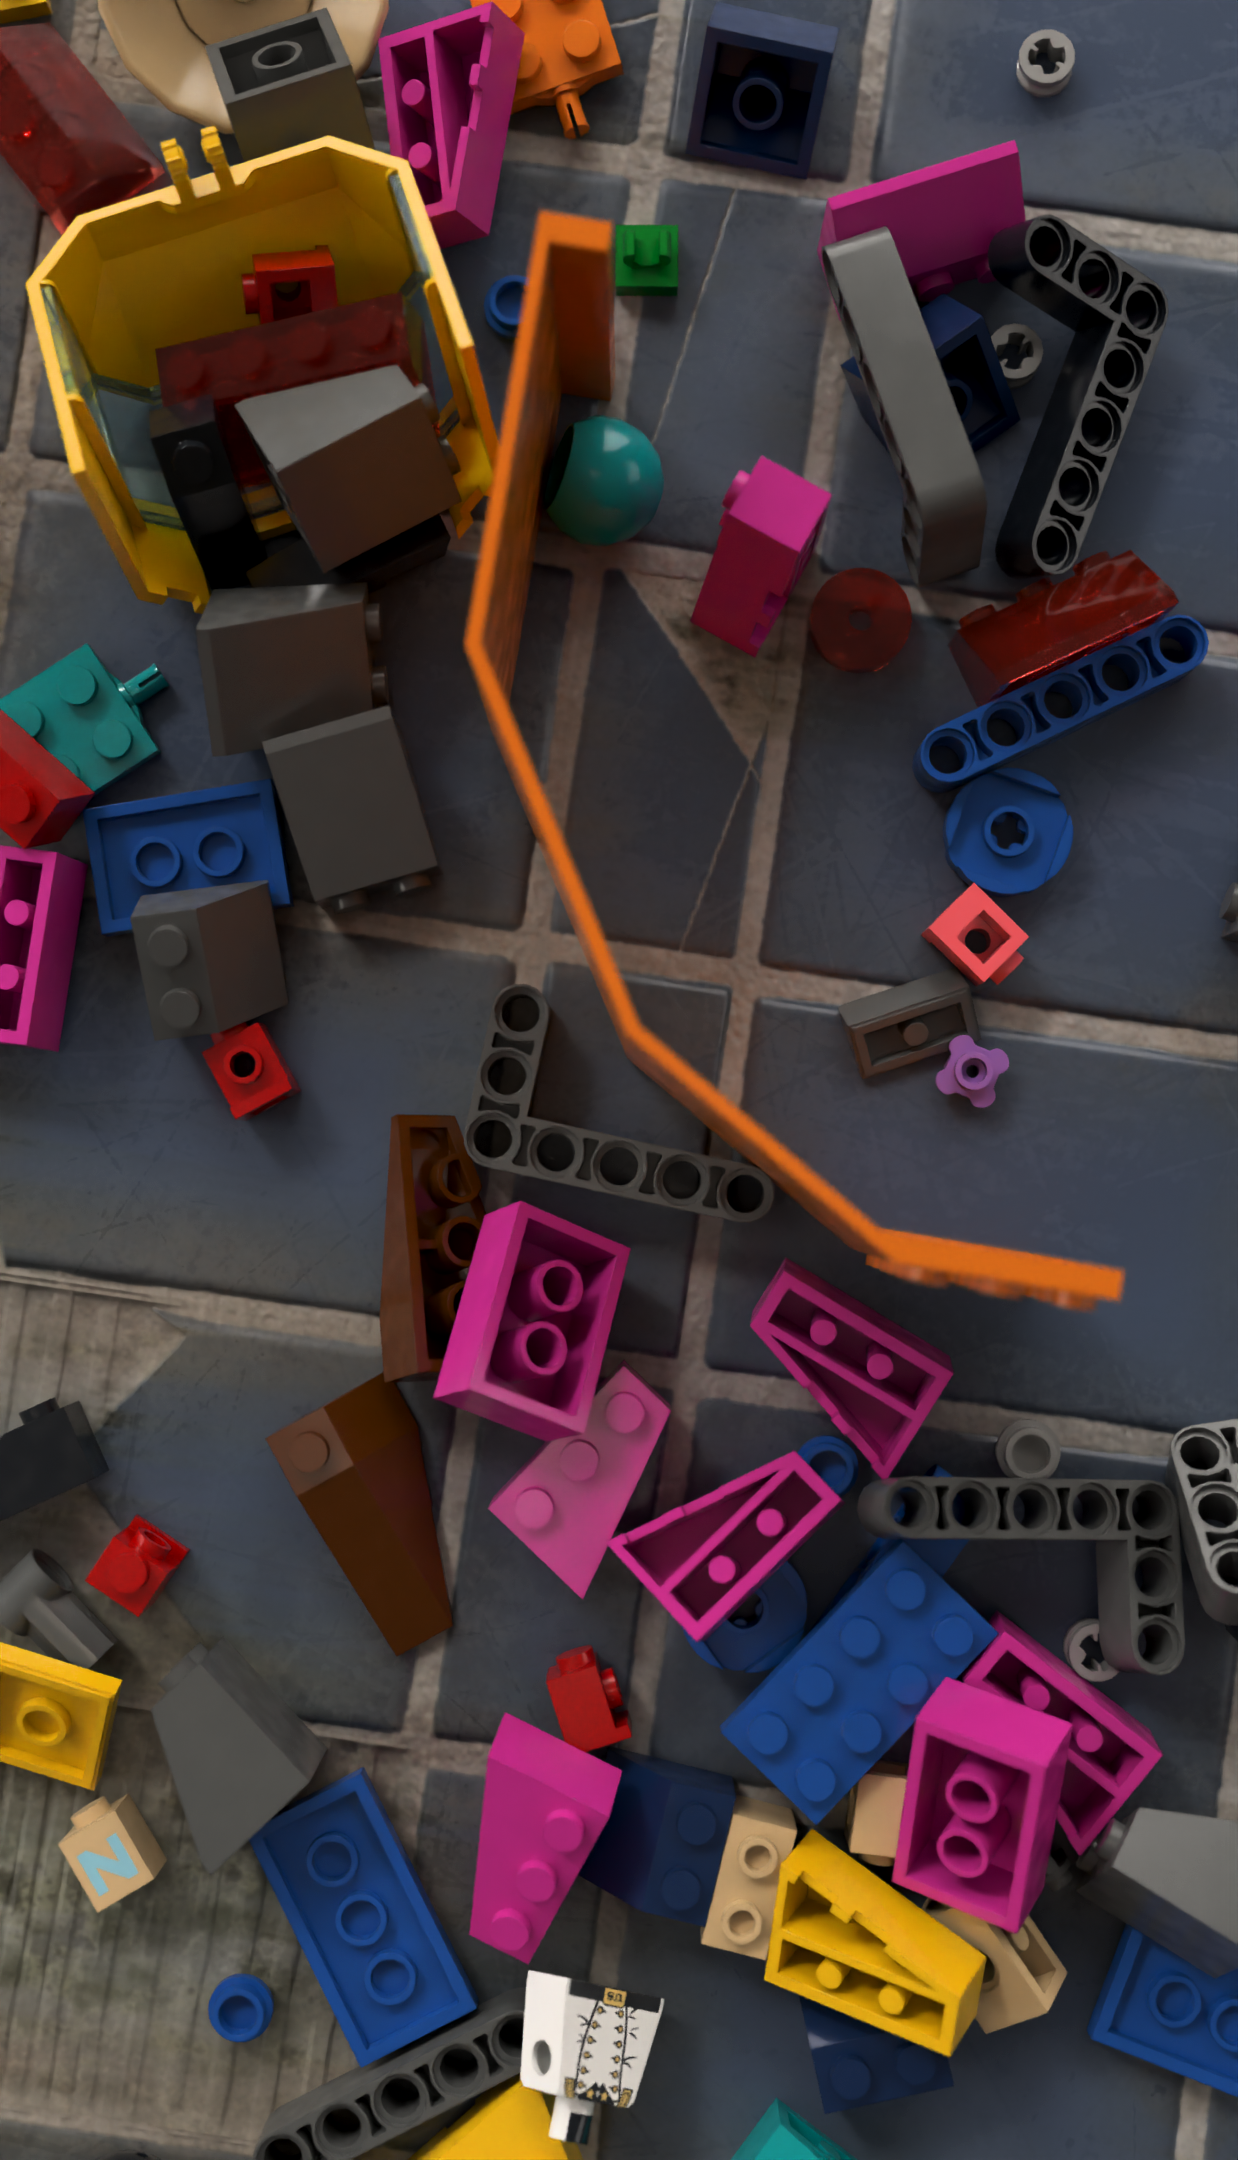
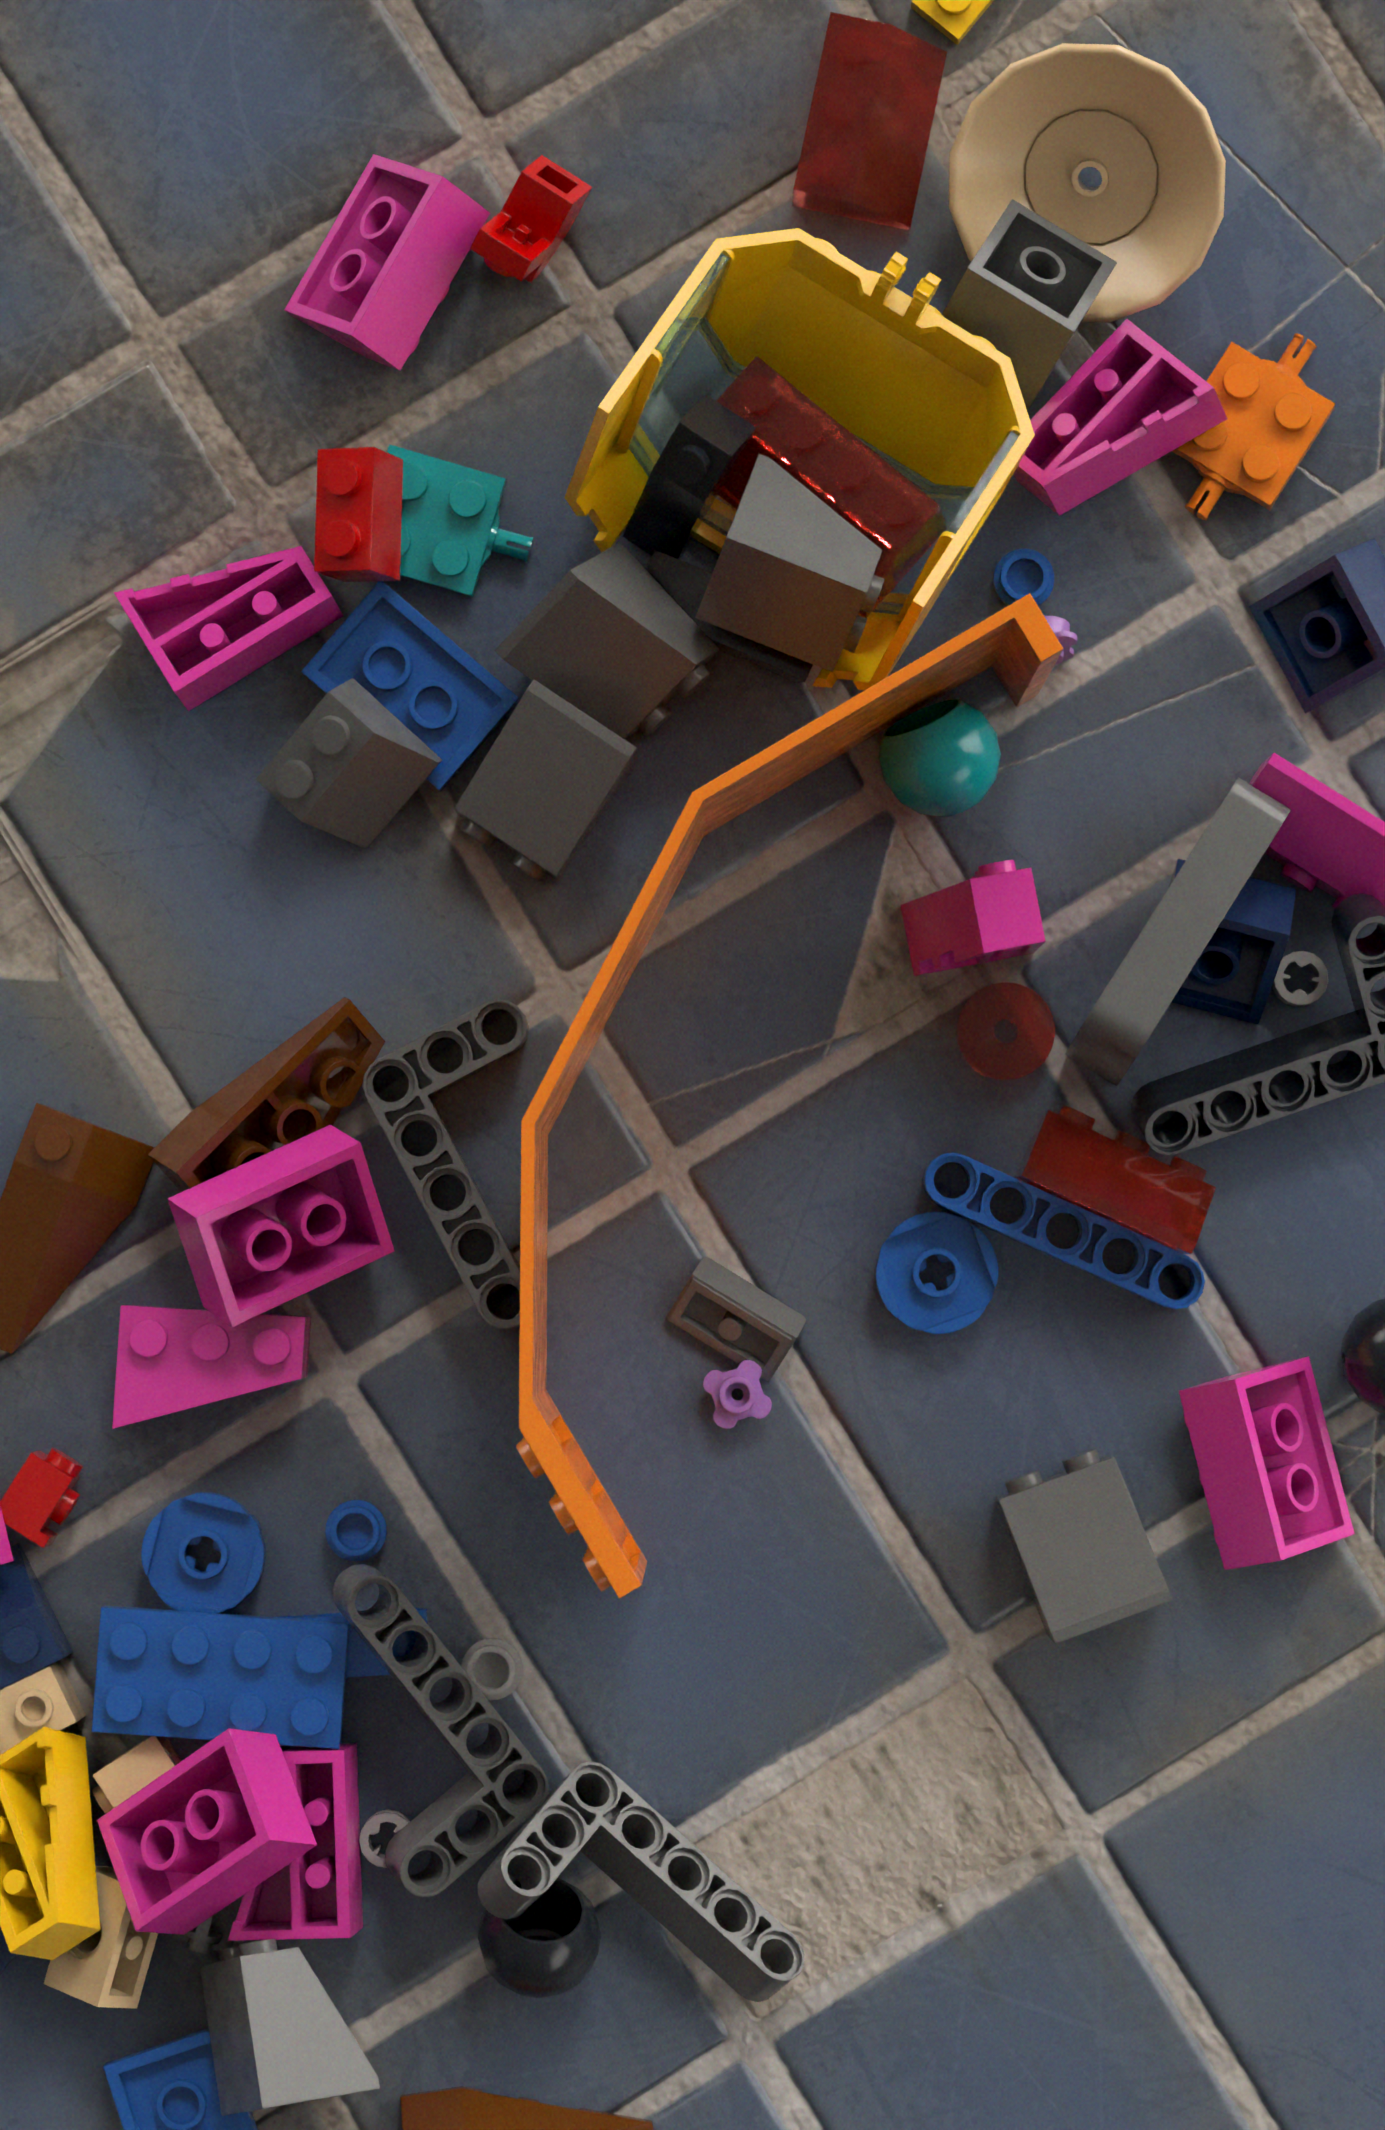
camera: 50 degrees right, 0 degrees up
red brick [201,1022,301,1121] -> none
red brick [241,245,340,336] -> none
dark pink wedge [605,1451,845,1642] -> none
green tile [615,225,678,296] -> none
dark pink wedge [750,1257,954,1479] -> none
coral brick [921,883,1029,987] -> none

